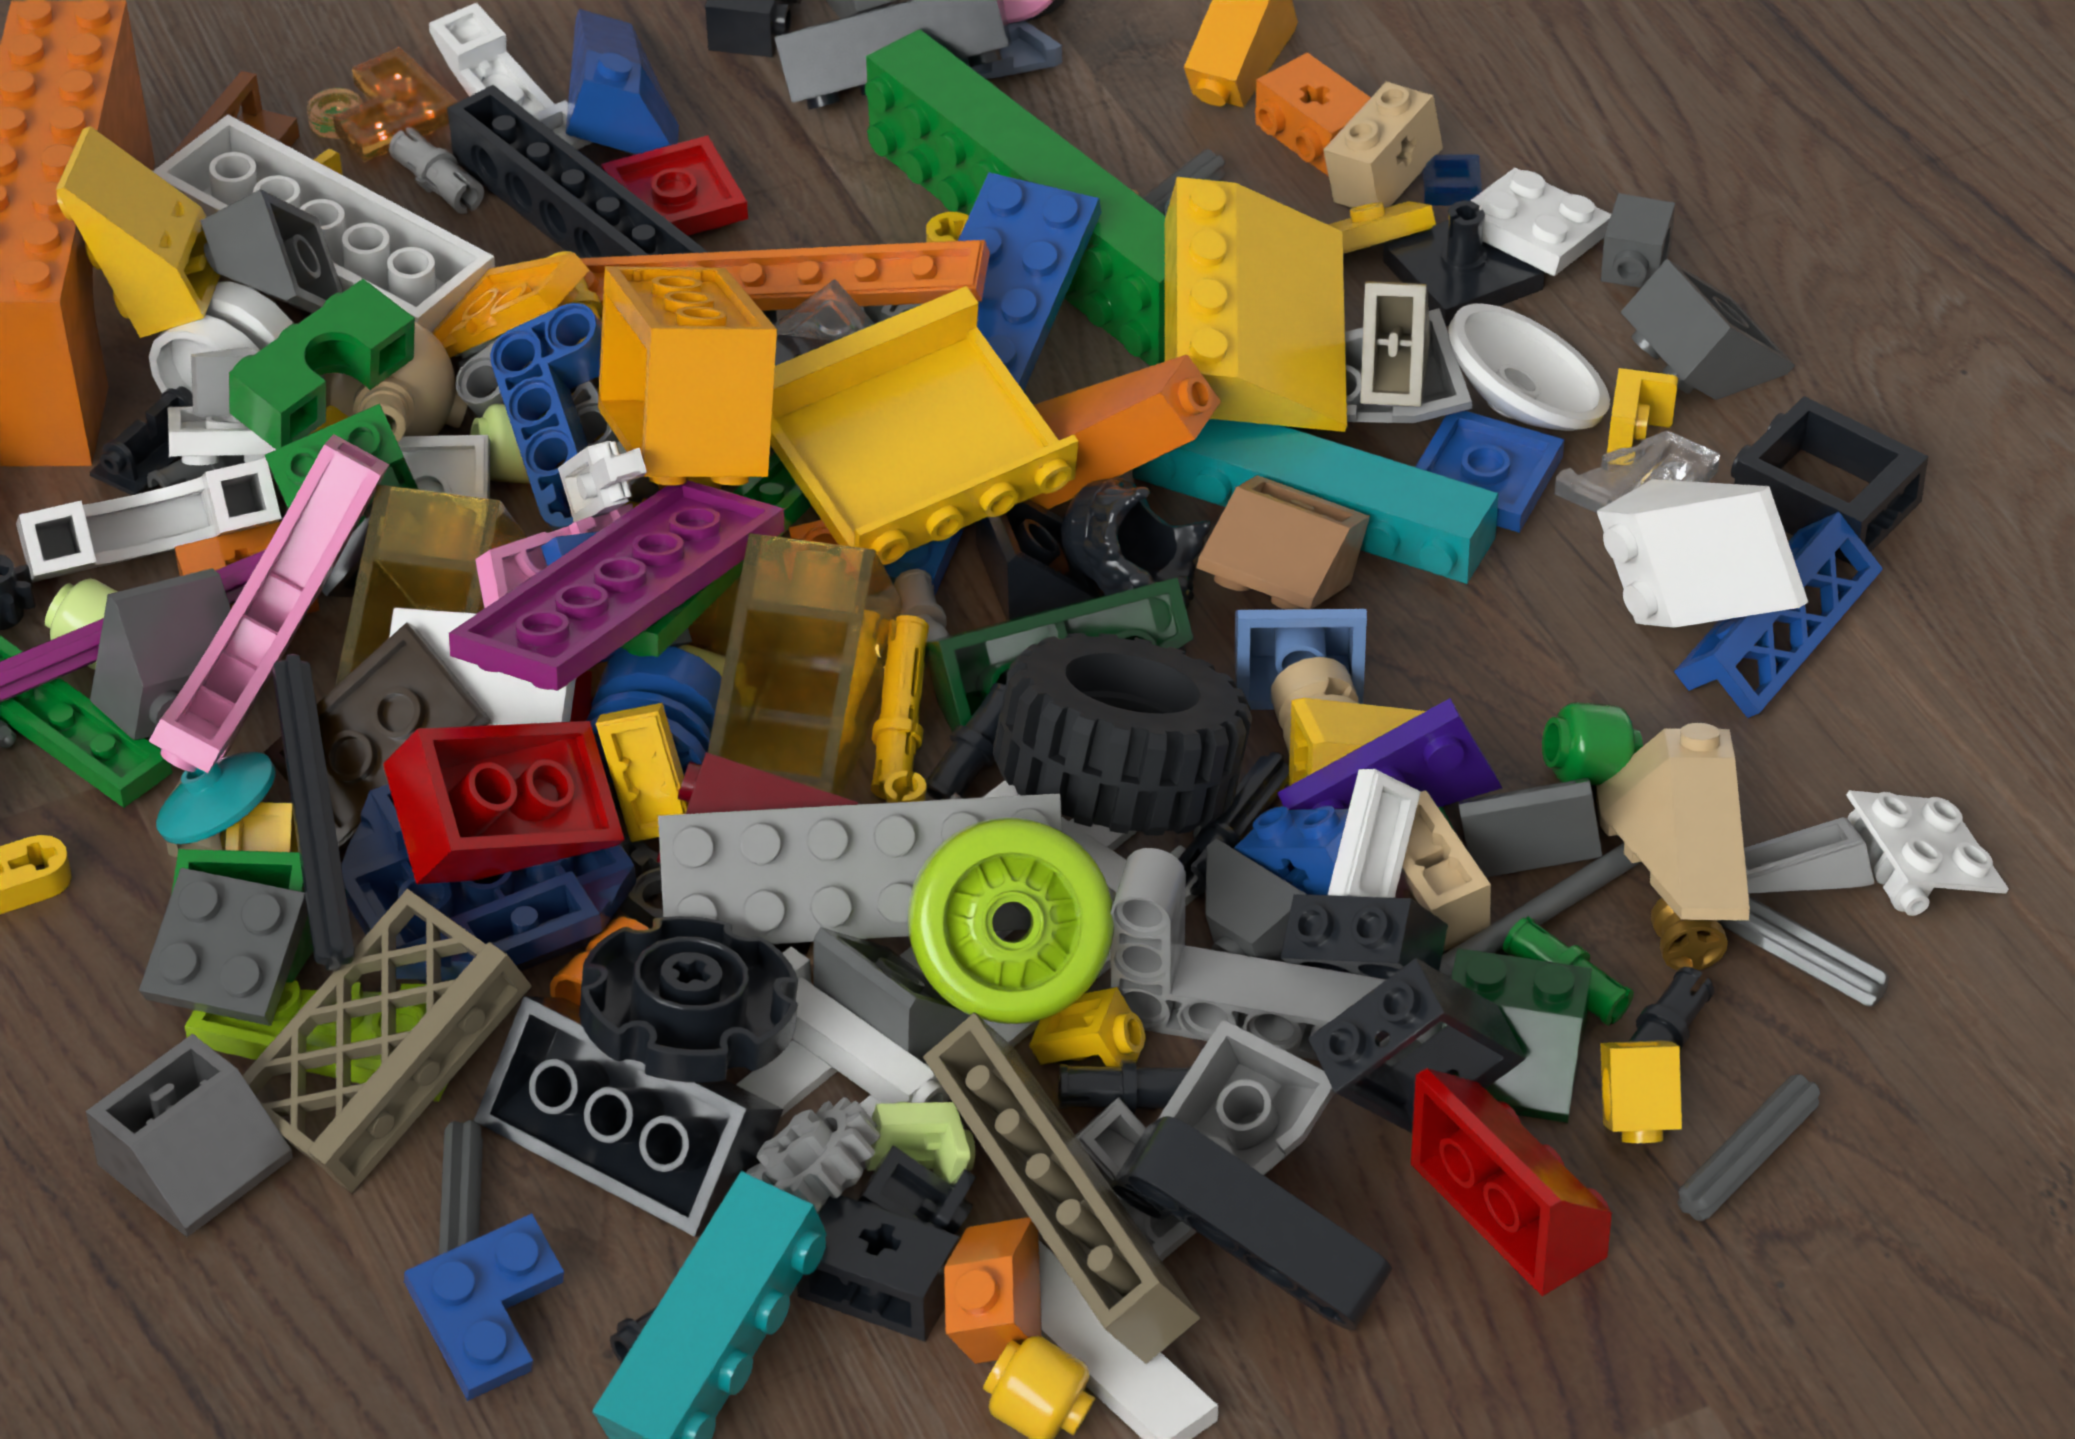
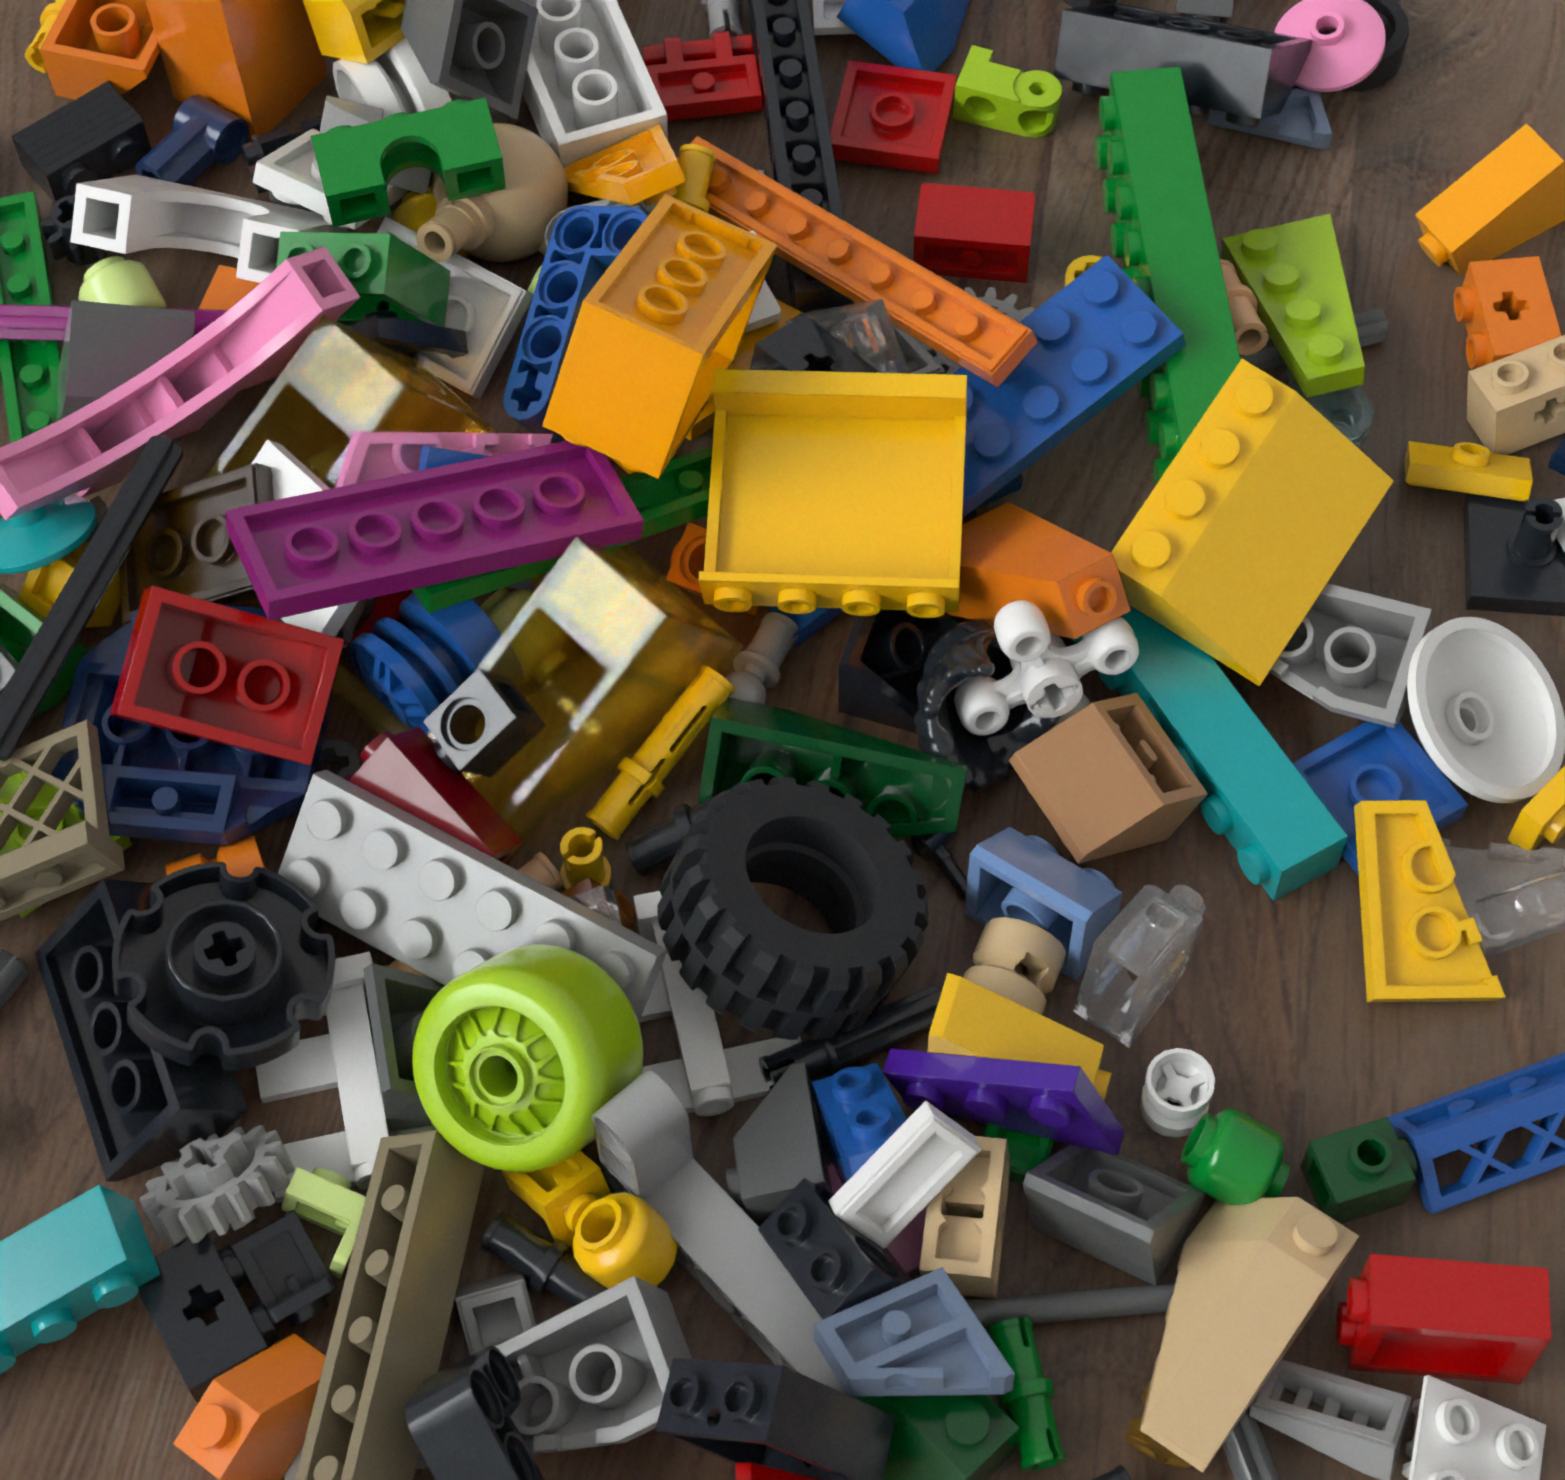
camera: 35 degrees right, 15 degrees up
white hinge [558,441,647,522] -> none
yellow plate [596,703,689,842] -> none
dark tan slope [1360,281,1430,407] -> none
white slope [1597,479,1808,628] -> none
none -> dark blue piece [135,94,249,186]
none -> black brick [423,668,546,778]
none -> yellow head [573,1192,678,1288]
none -> red plate [642,31,763,121]
none -> sand blue wing [814,1267,1015,1396]
none -> red panel [913,183,1036,283]
none -> lime leg [952,45,1062,138]
none -> white gear [954,600,1139,736]
none -> clear torso [1073,885,1206,1047]
none -> white wheel [1140,1048,1215,1138]
none -> lime wing [1221,213,1365,398]
none -> dark green brick [1300,1116,1418,1224]
none -> red window [1336,1254,1551,1384]
none -> yellow wing [1354,800,1506,1003]

